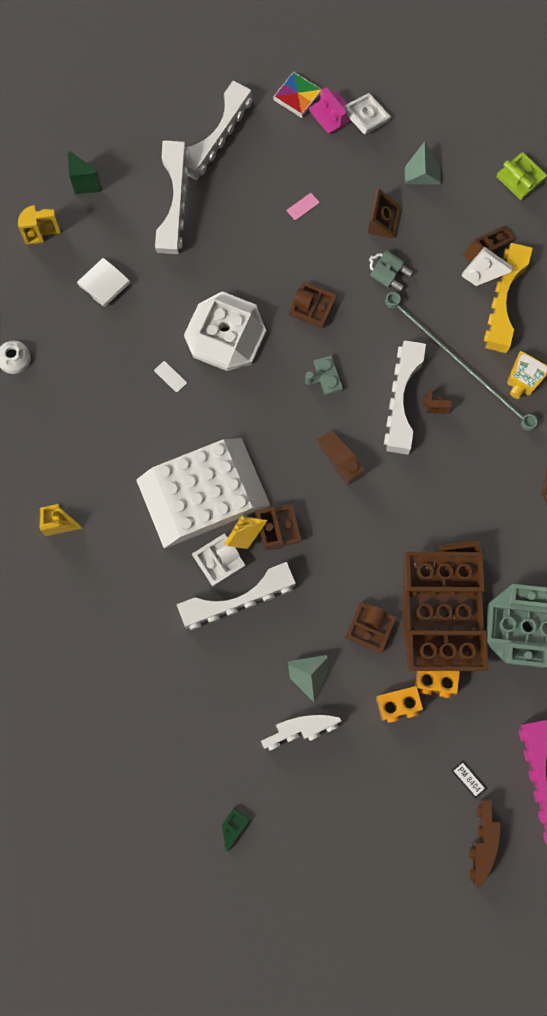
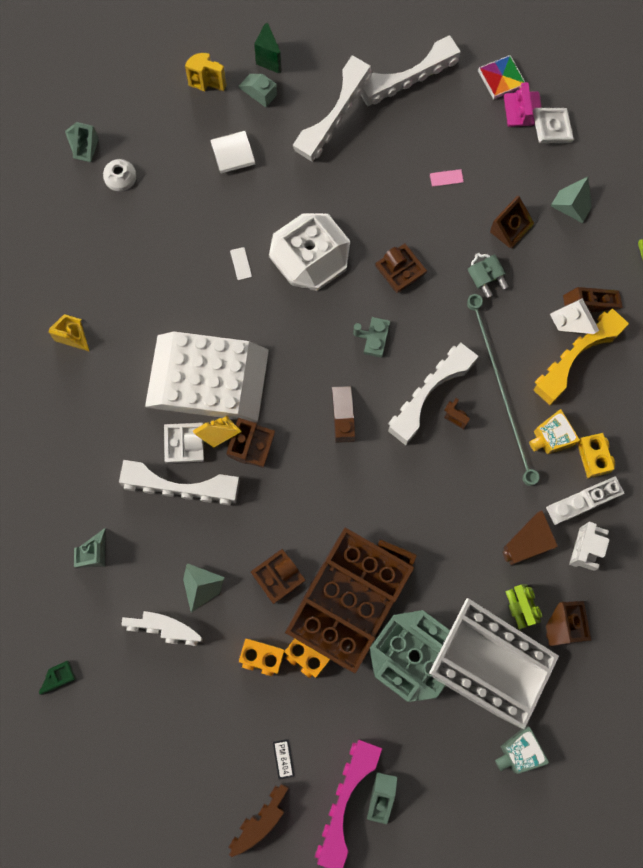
camera: 30 degrees right, 0 degrees up
none -> sand green slope [74,528,105,568]
none -> sand green slope [239,74,277,107]

